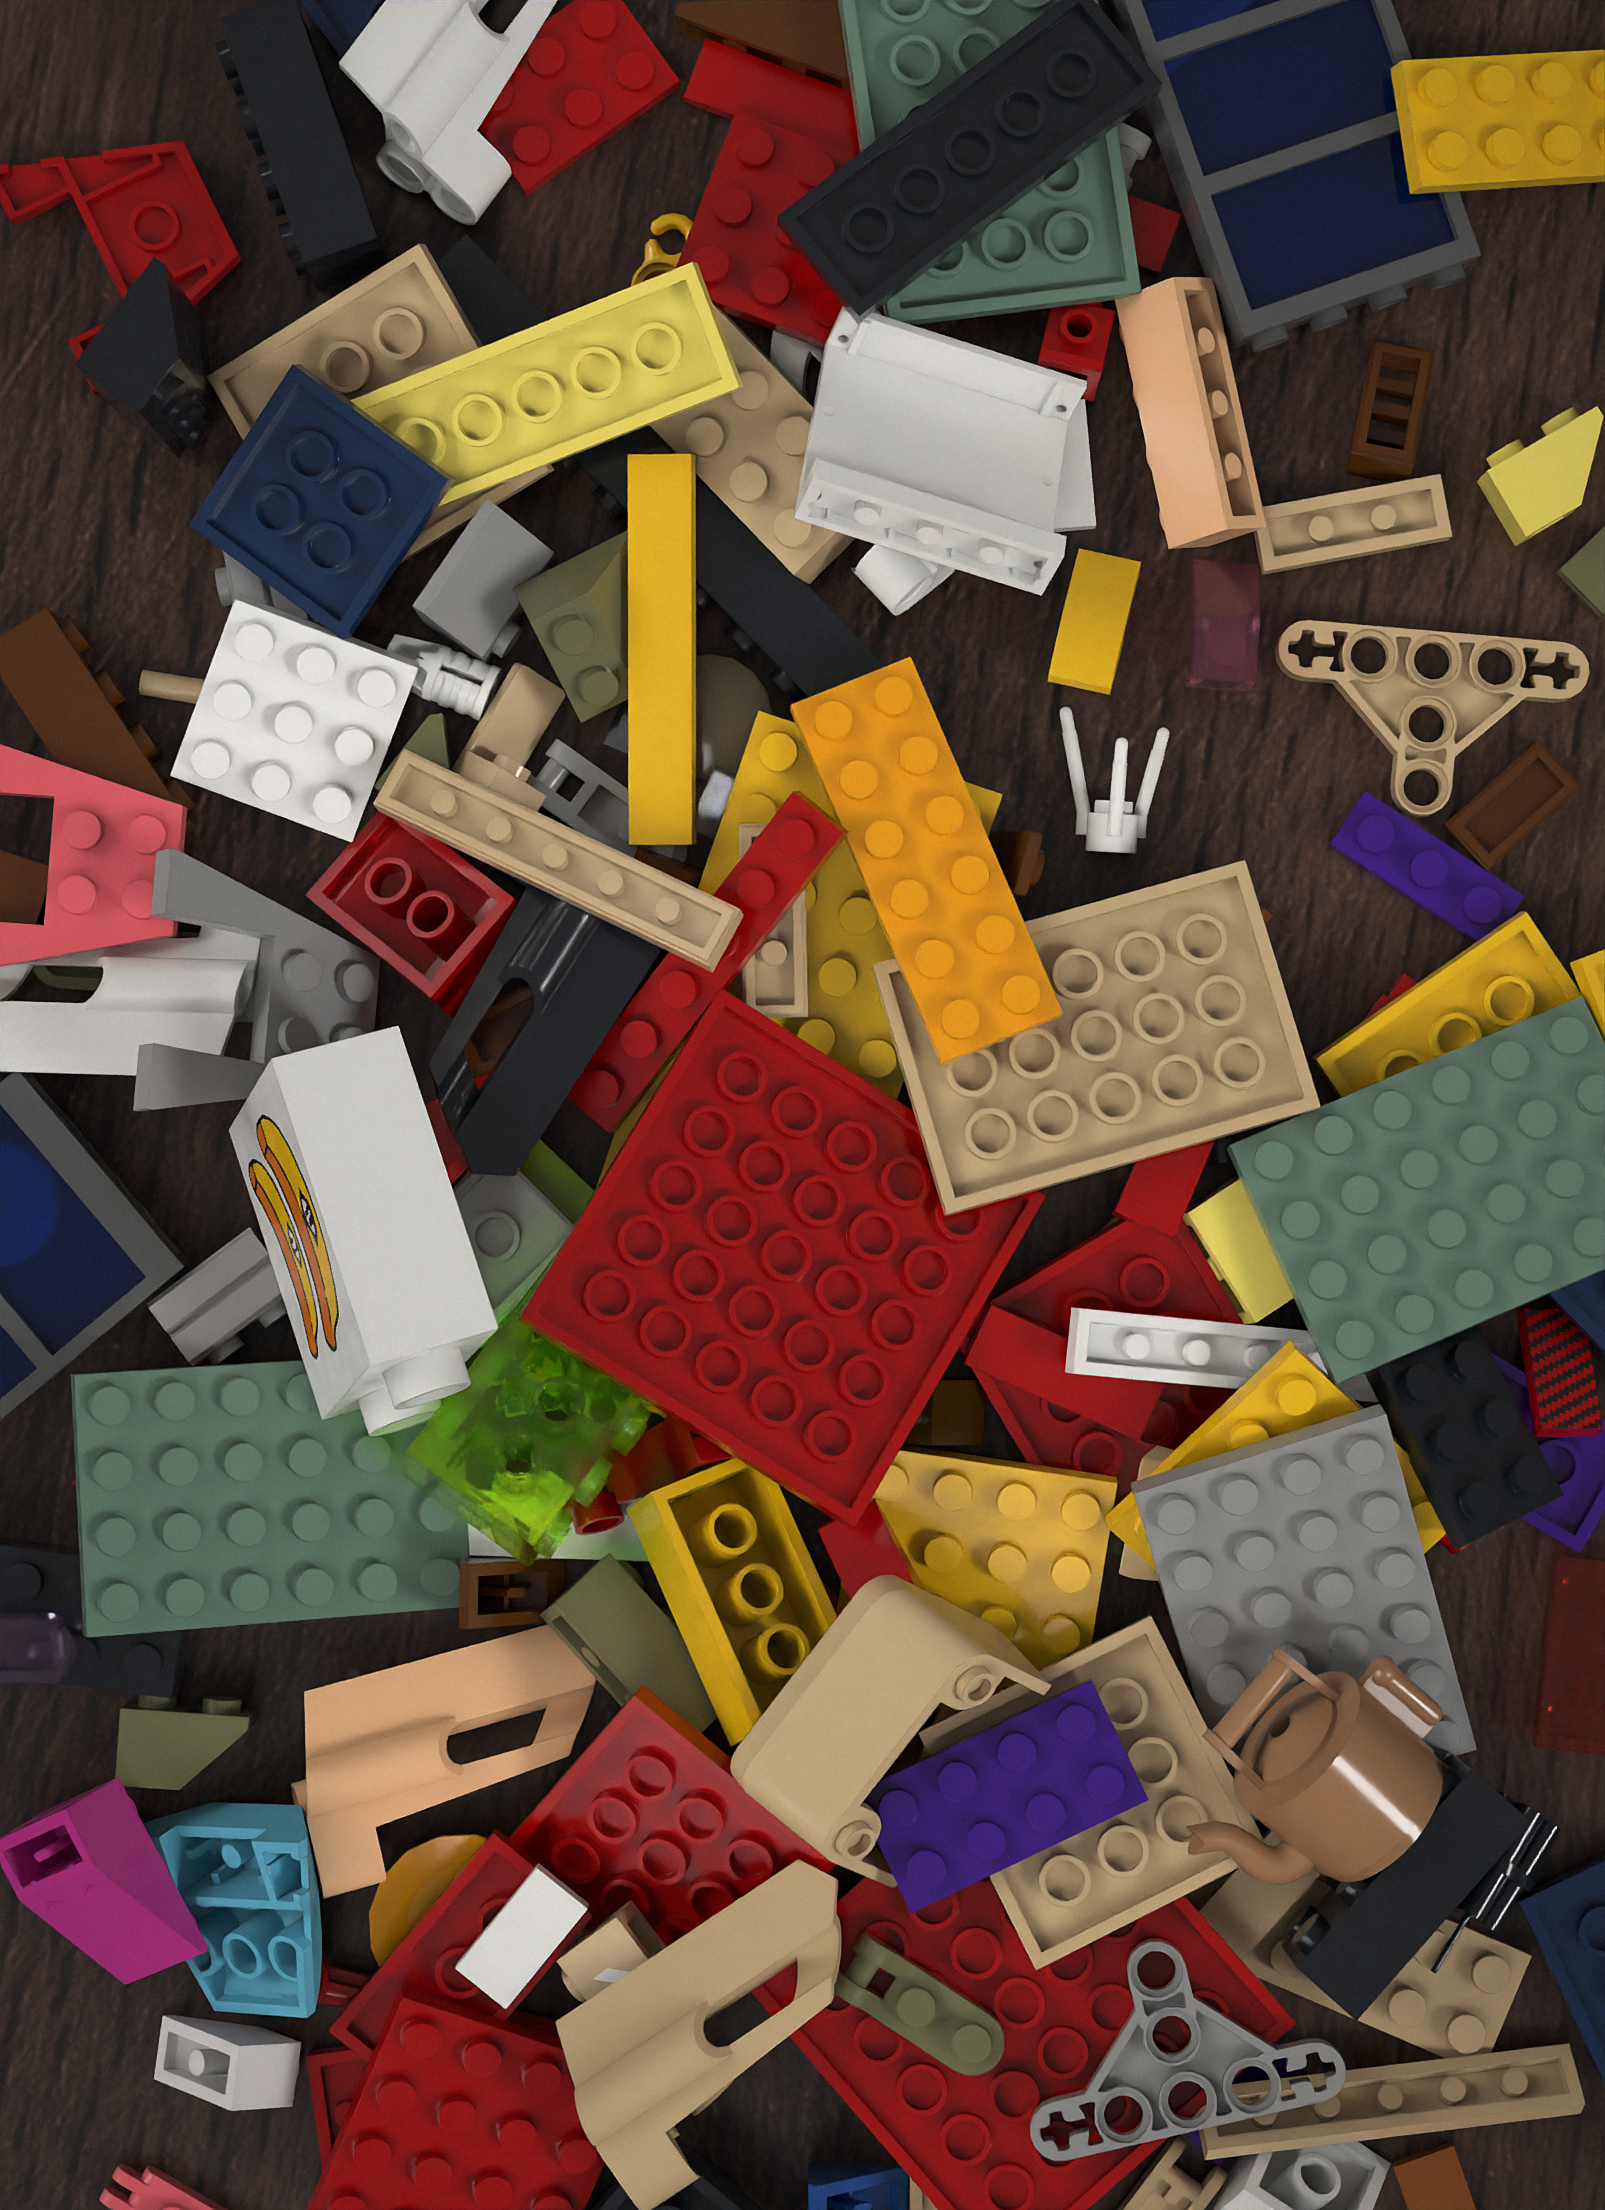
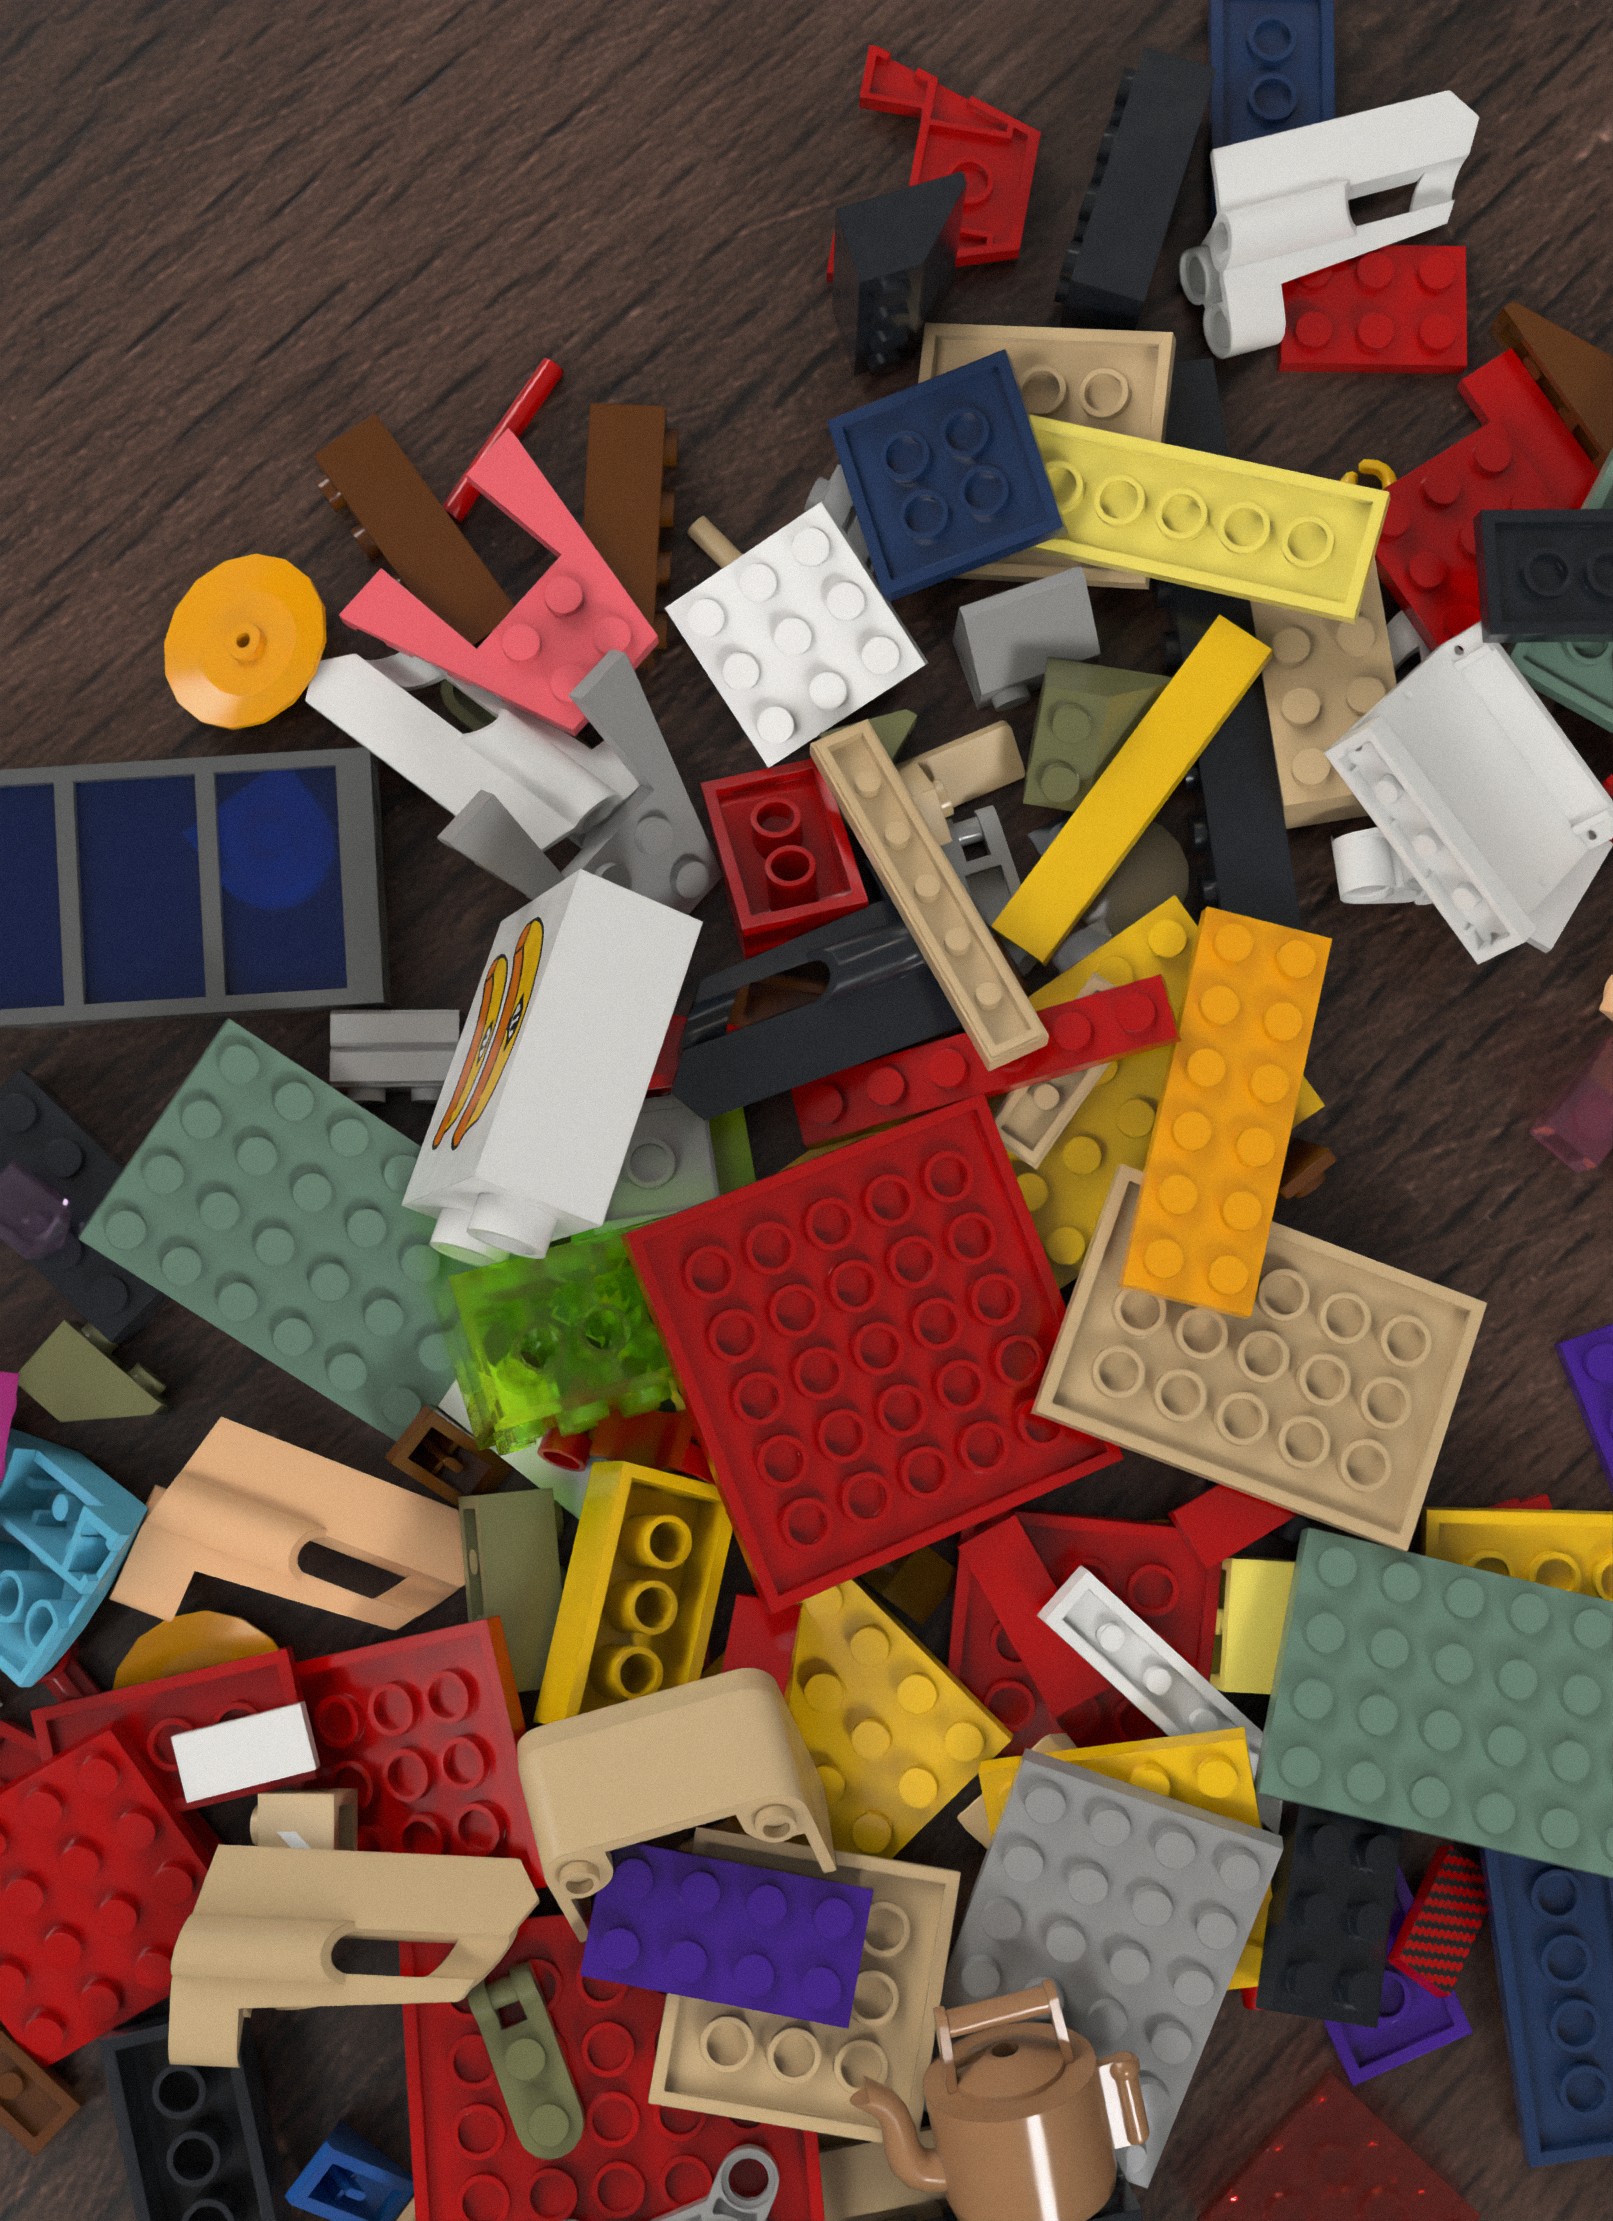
camera: 35 degrees right, 5 degrees down
white hinge [387,634,502,721] -> none
yellow slope [1048,548,1141,695] -> none
white plant [1060,706,1169,854] -> none

